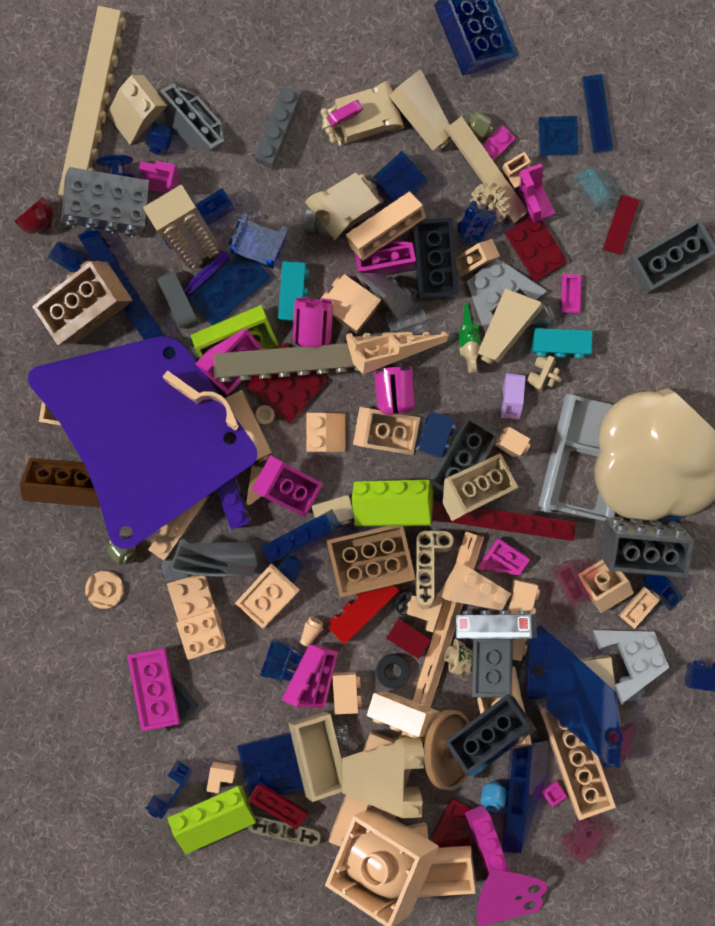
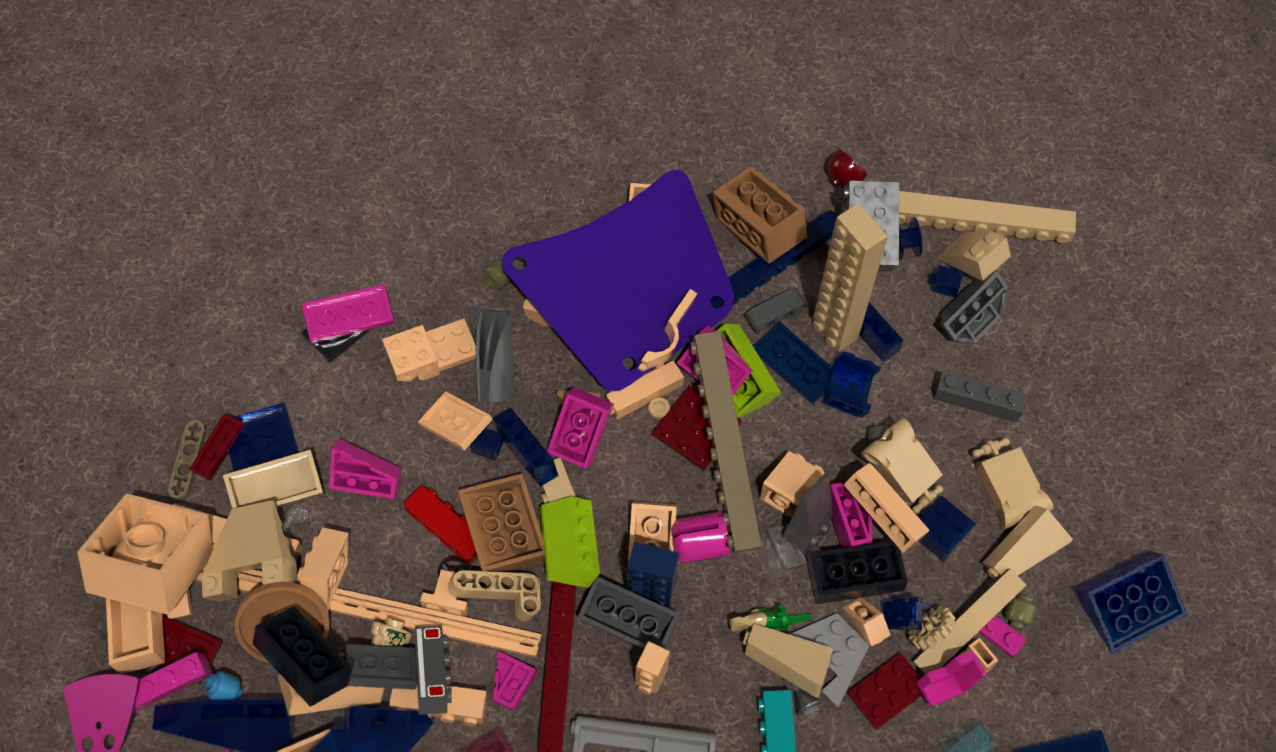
camera: 85 degrees right, 25 degrees down
reddish brown slope [20,458,100,507] -> none
clear blue slope [48,241,89,272] -> none
light nougat tile [85,571,124,609] -> none
dark pink panel [139,161,181,194] -> none
clear blue panel [145,760,193,819] -> none
light nougat brick [148,495,211,560] -> none
lime slope [167,786,257,854] -> none
dark purple axle [183,251,230,295] -> none
light nougat piece [207,762,237,793] -> none
dark purple brick [217,477,251,529] -> none
clear blue hips [260,639,303,682] -> none
teal brick [278,261,309,322] -> none
dark pink cylinder [292,297,333,348] -> none
light nougat cone [300,617,323,647] -> none
light nougat slope [307,413,346,452] -> none
dark pink beam [327,100,364,127] -> none
light nougat brick [333,671,362,715] -> none
light nougat wedge [346,332,448,374] -> none
black tyre [376,654,411,689] -> none
dark red panel [386,617,431,659] -> none
light nougat wedge [438,562,511,610] -> none
tan slope [443,453,518,521] -> none
lavender slope [500,373,525,420] -> none
tan hips [527,356,562,392] -> none
clear blue tile [538,116,578,156] -> none
dark pink tile [560,274,582,314] -> none

